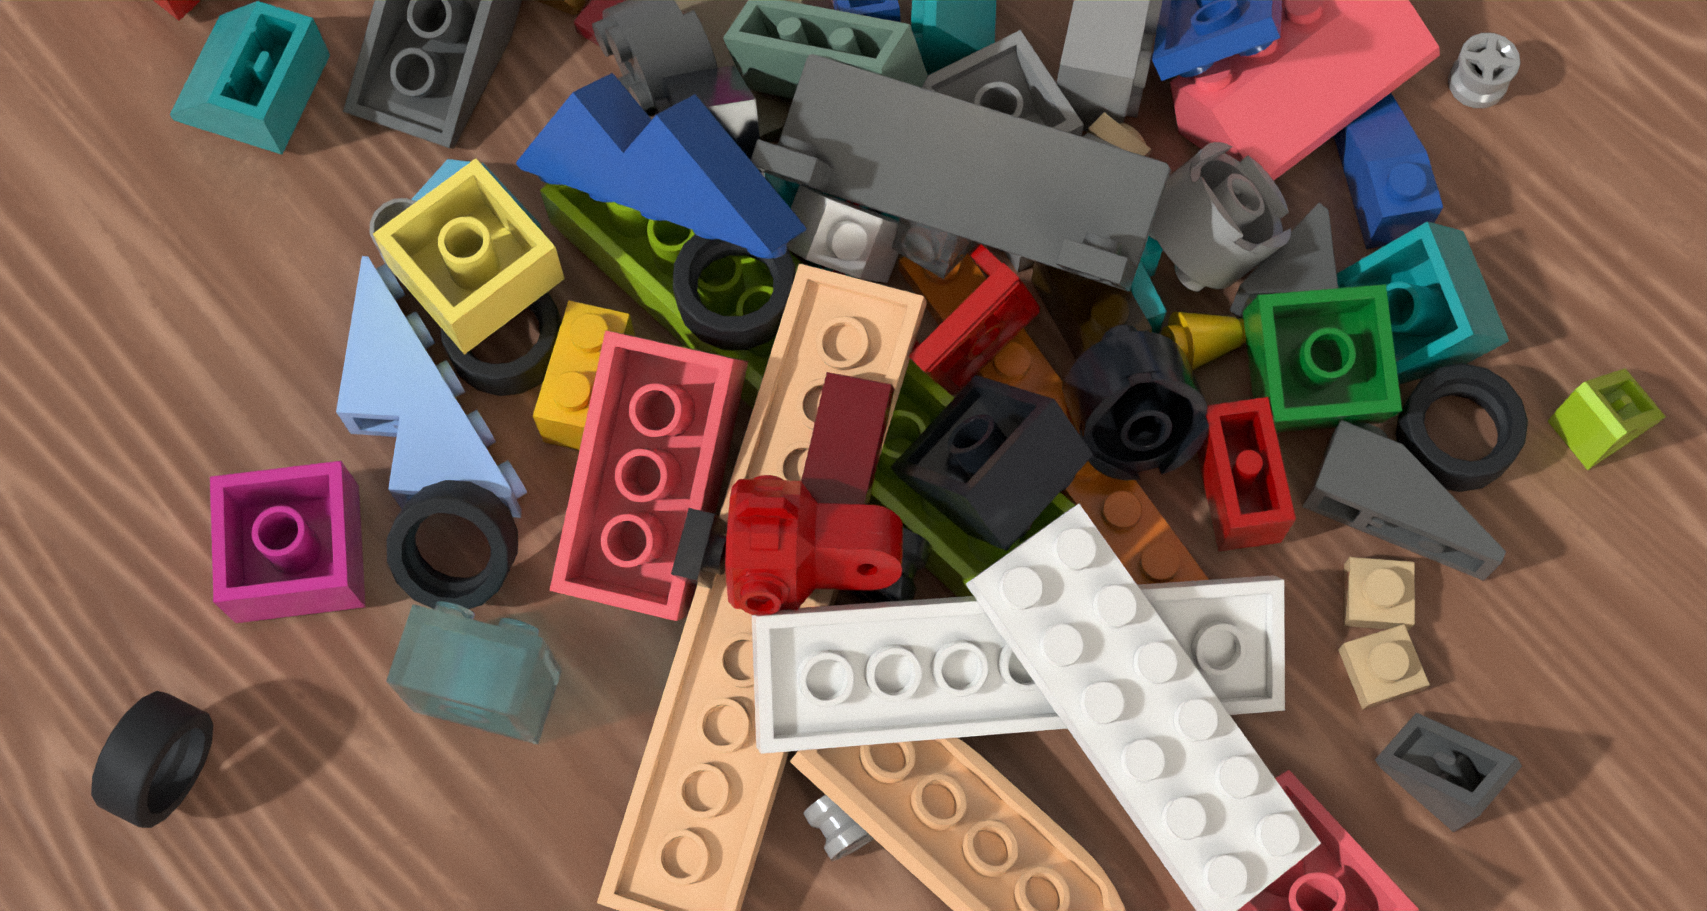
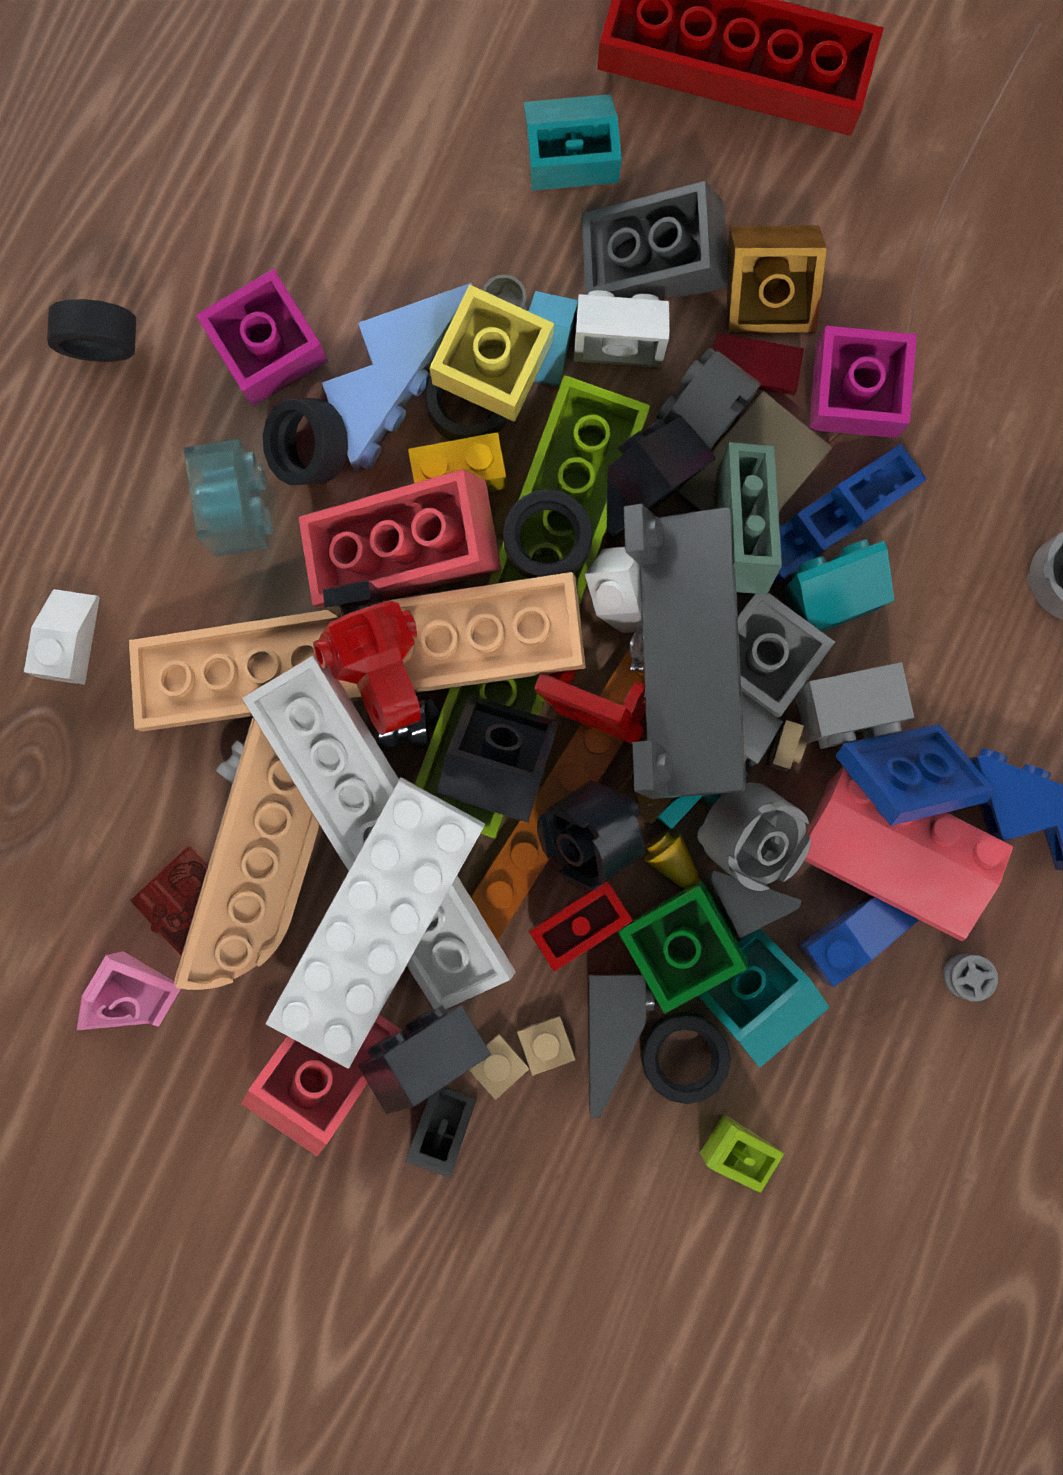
camera: 65 degrees right, 15 degrees up
blue slope [516,73,807,259] -> none
dark red tile [801,372,895,505] -> none
none -> black brick [358,1005,491,1114]
none -> white slope [573,290,670,368]

